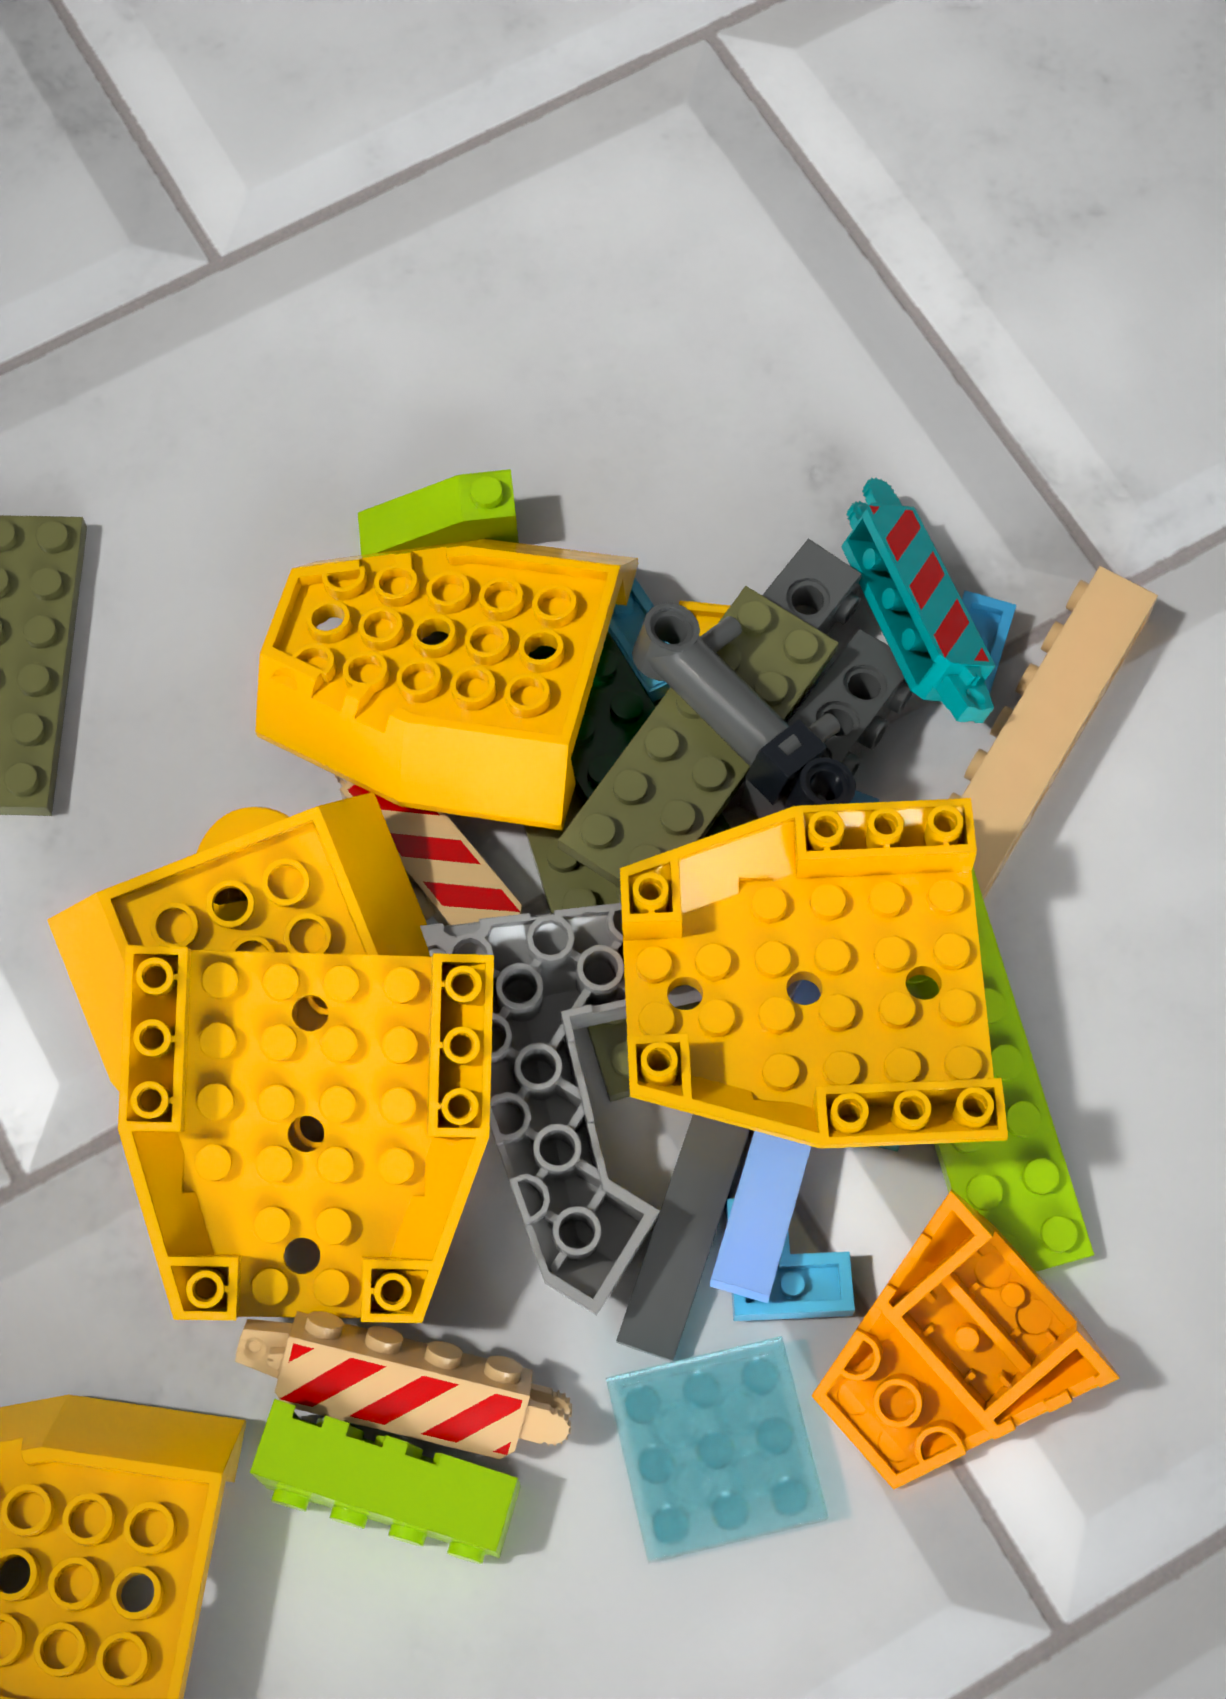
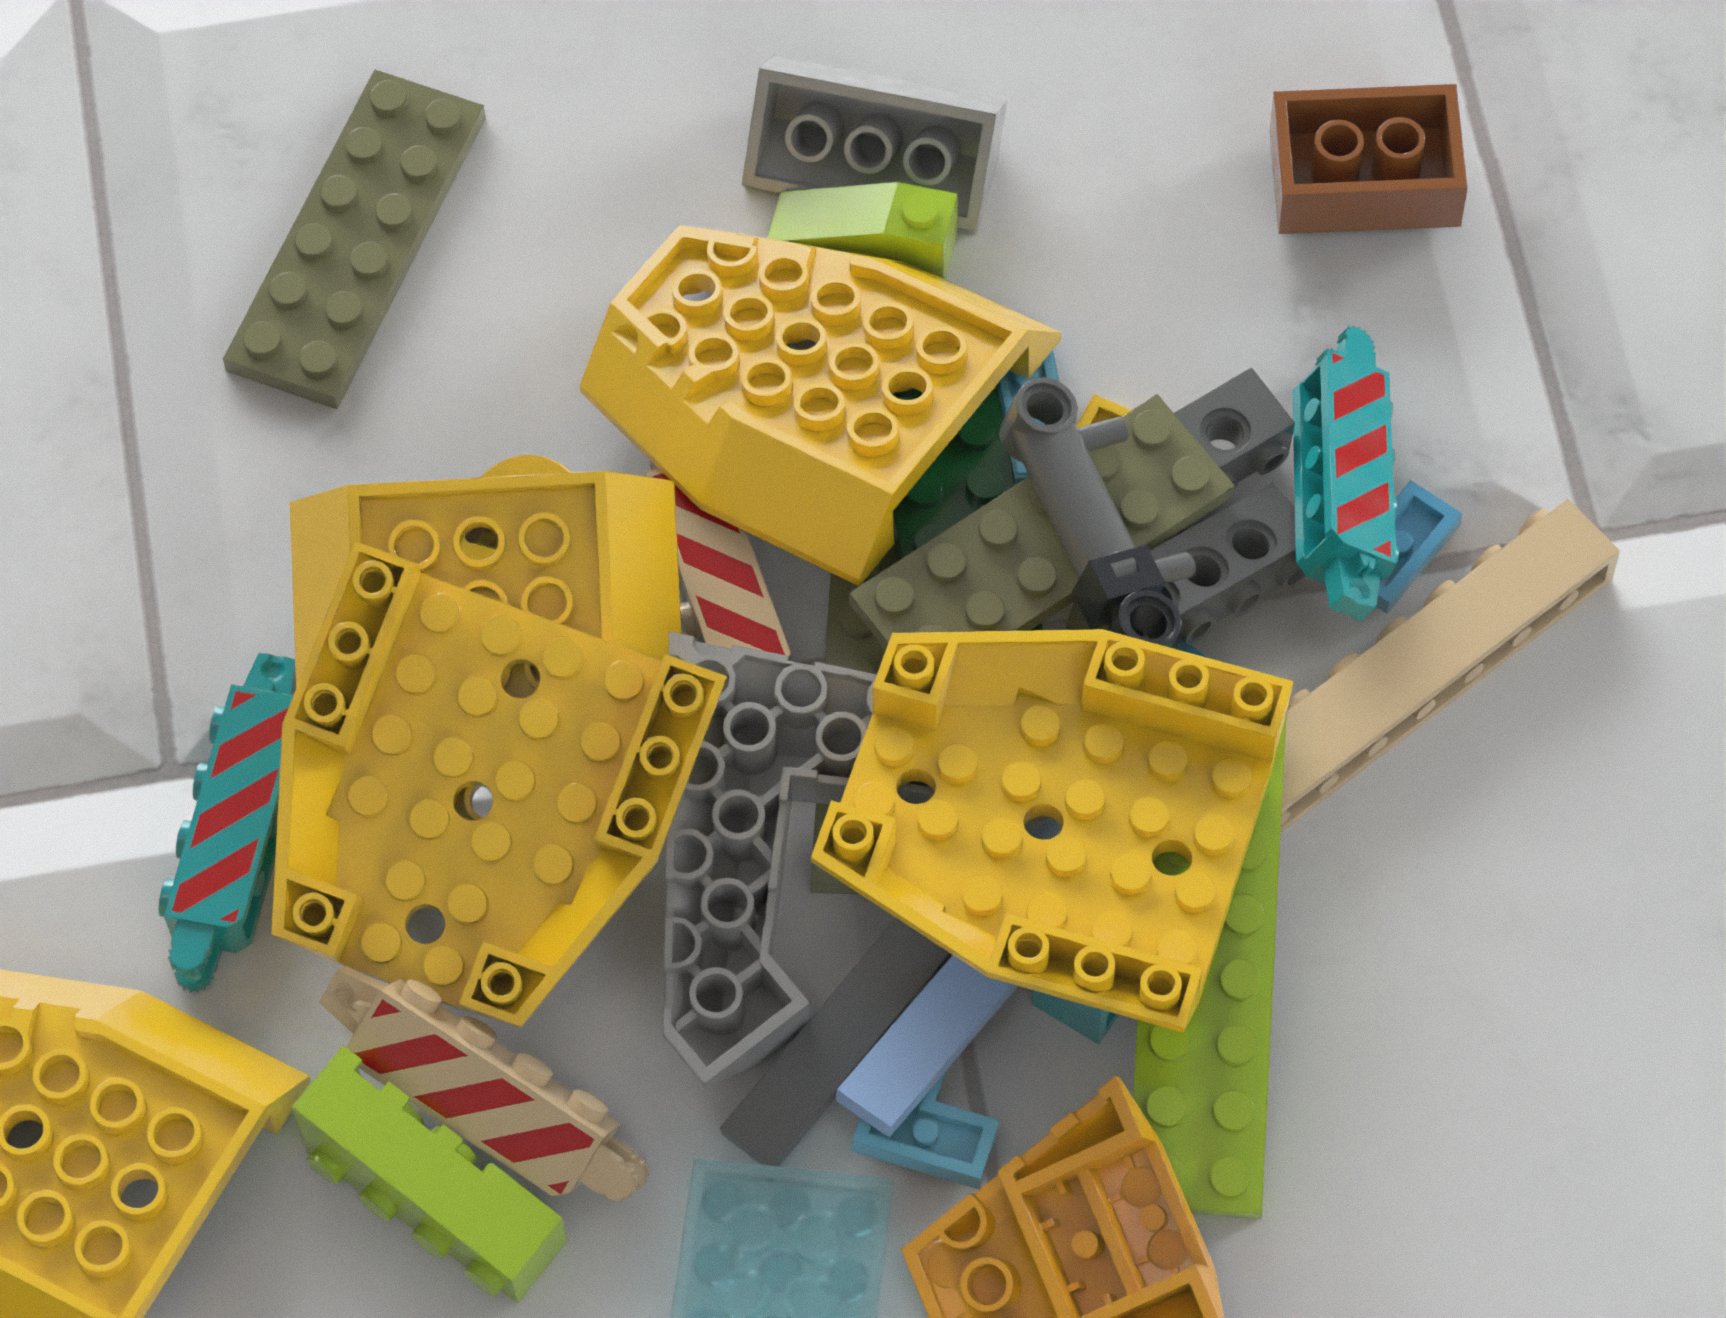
camera: 20 degrees right, 5 degrees down
none -> teal hinge [158,653,296,993]
none -> light grey slope [741,55,1008,232]
none -> dark orange brick [1269,84,1468,234]

